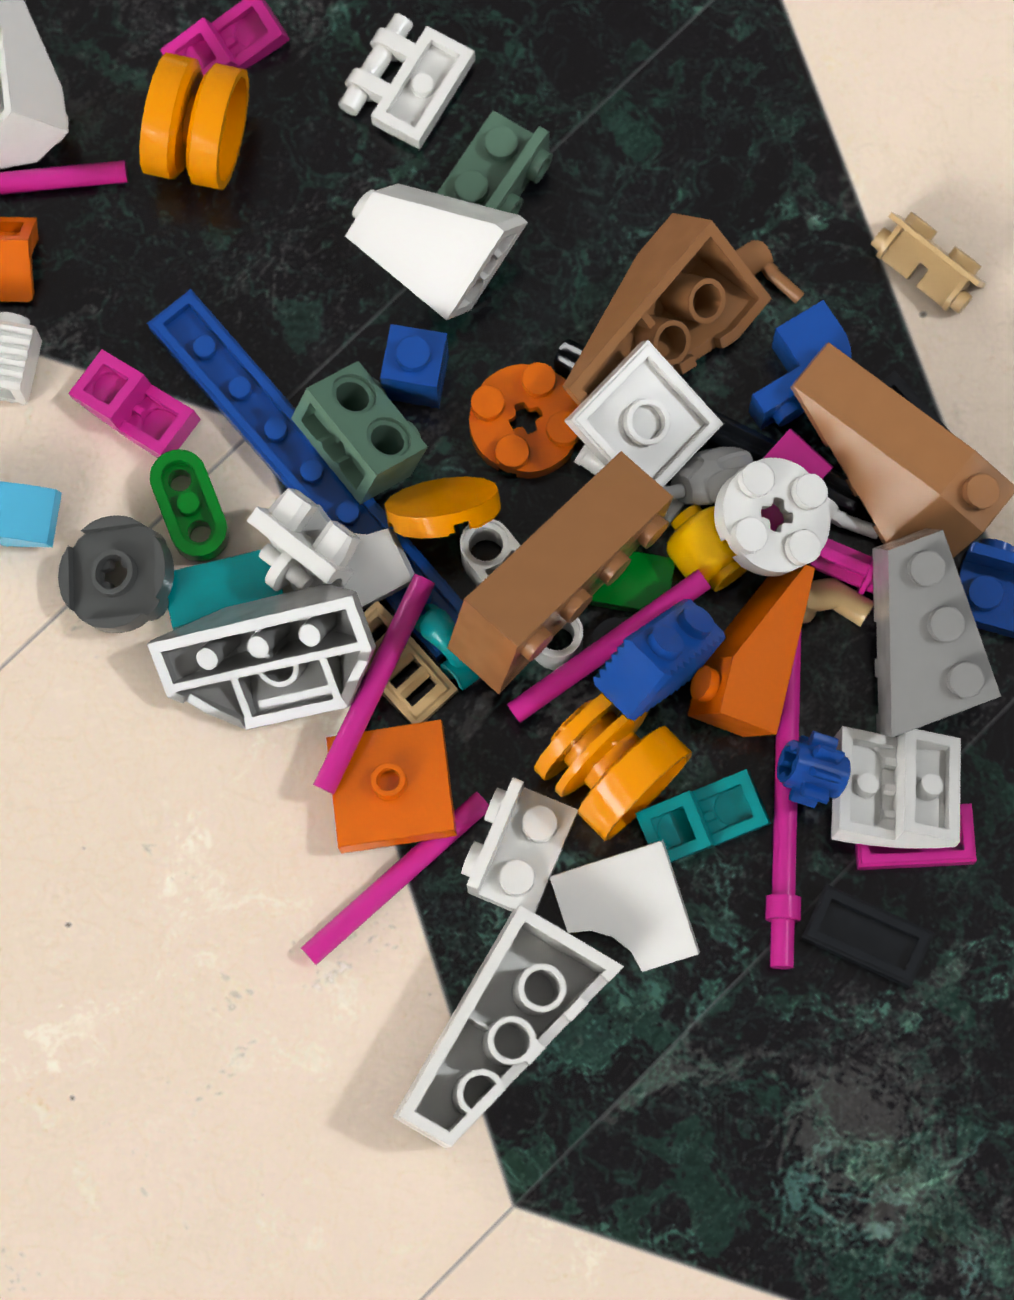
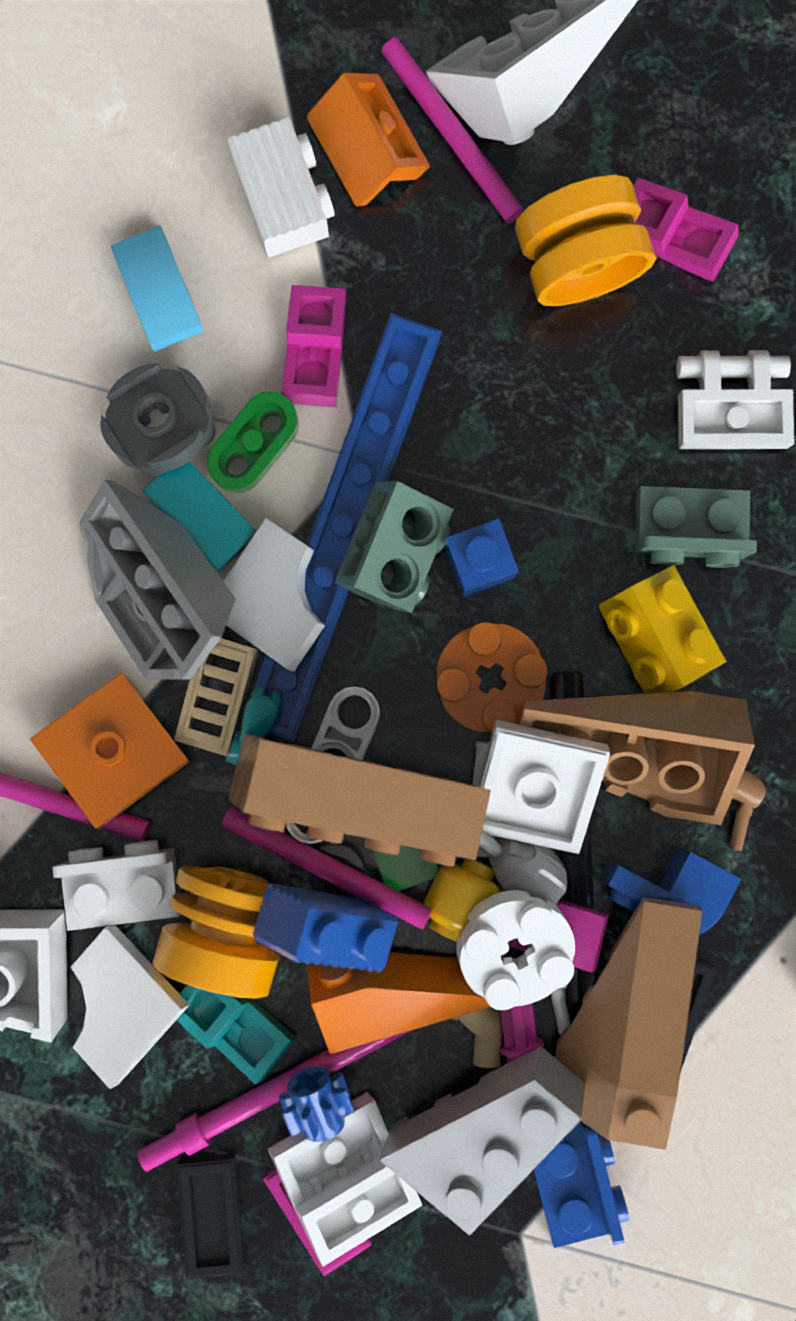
camera: 55 degrees right, 10 degrees up
white hips [247,488,360,591] -> none
dark pink bar [313,574,435,795] -> none
white slope [345,184,528,320] -> none
light orange tile [384,476,501,539] -> none
none -> yellow bracket [599,565,726,694]

